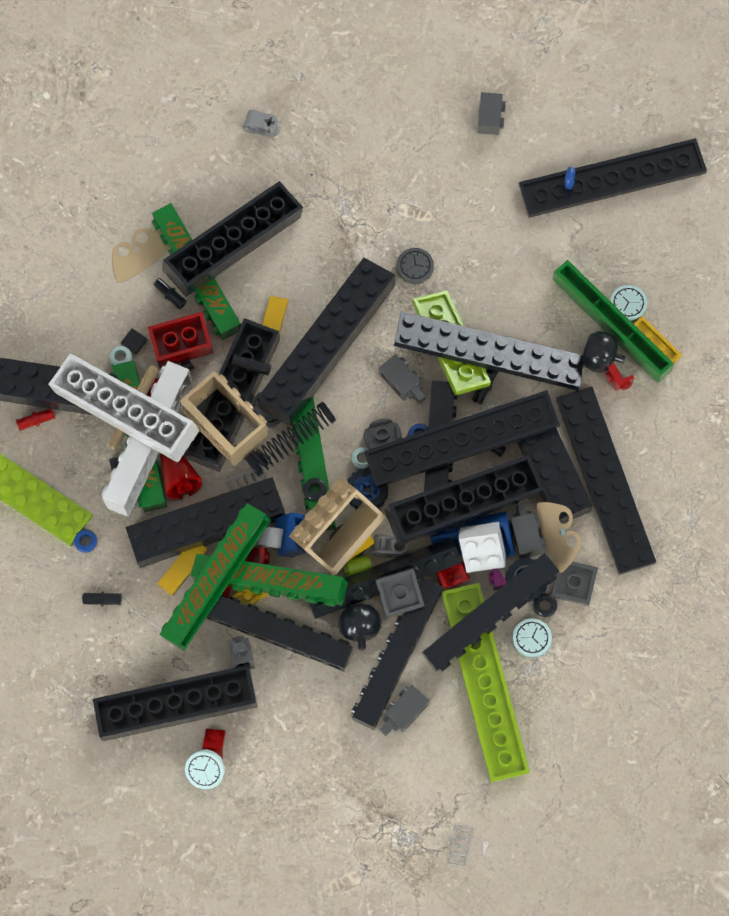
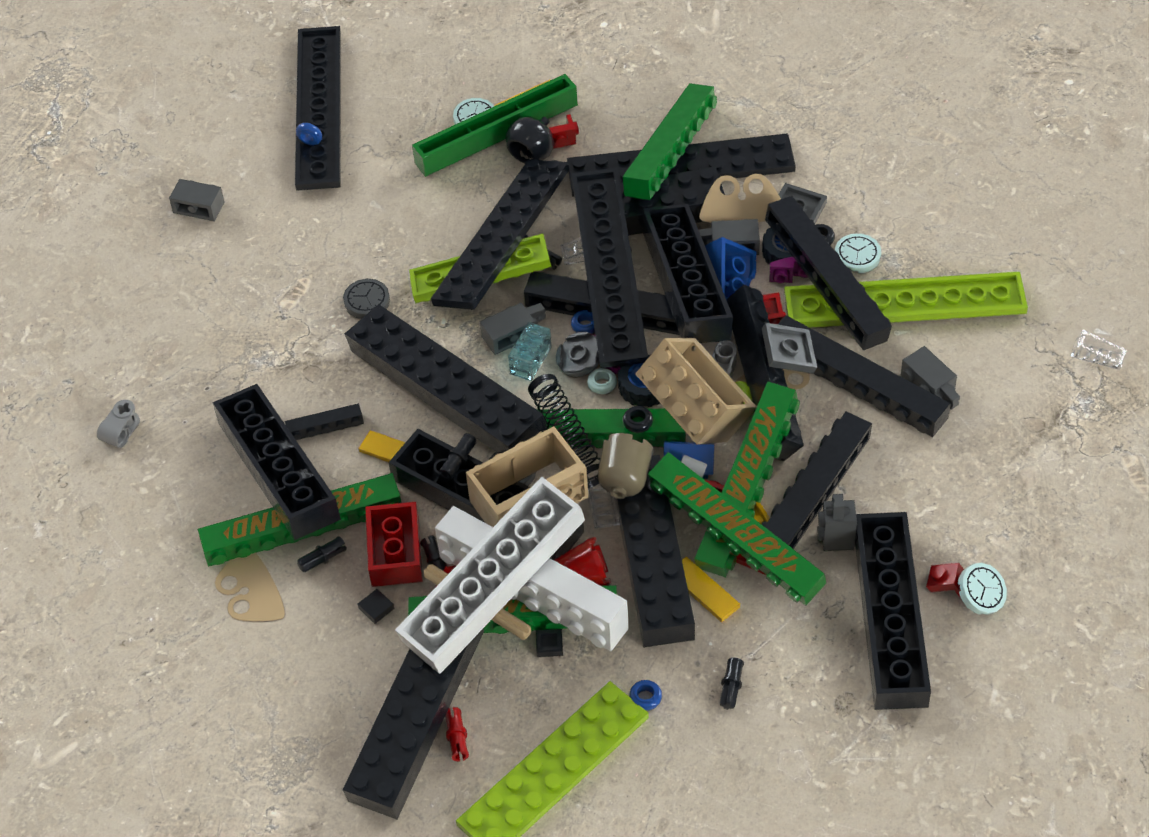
camera: 80 degrees left, 20 degrees down
light aqua piece [109,346,132,365] -> none
black piece [338,604,382,650] -> none
white piece [459,522,506,573] -> none
none -> black piece [285,403,364,441]
none -> clear light blue brick [508,322,552,381]
none -> dark tan cylinder [598,433,654,499]
none -> green brick [623,83,717,200]

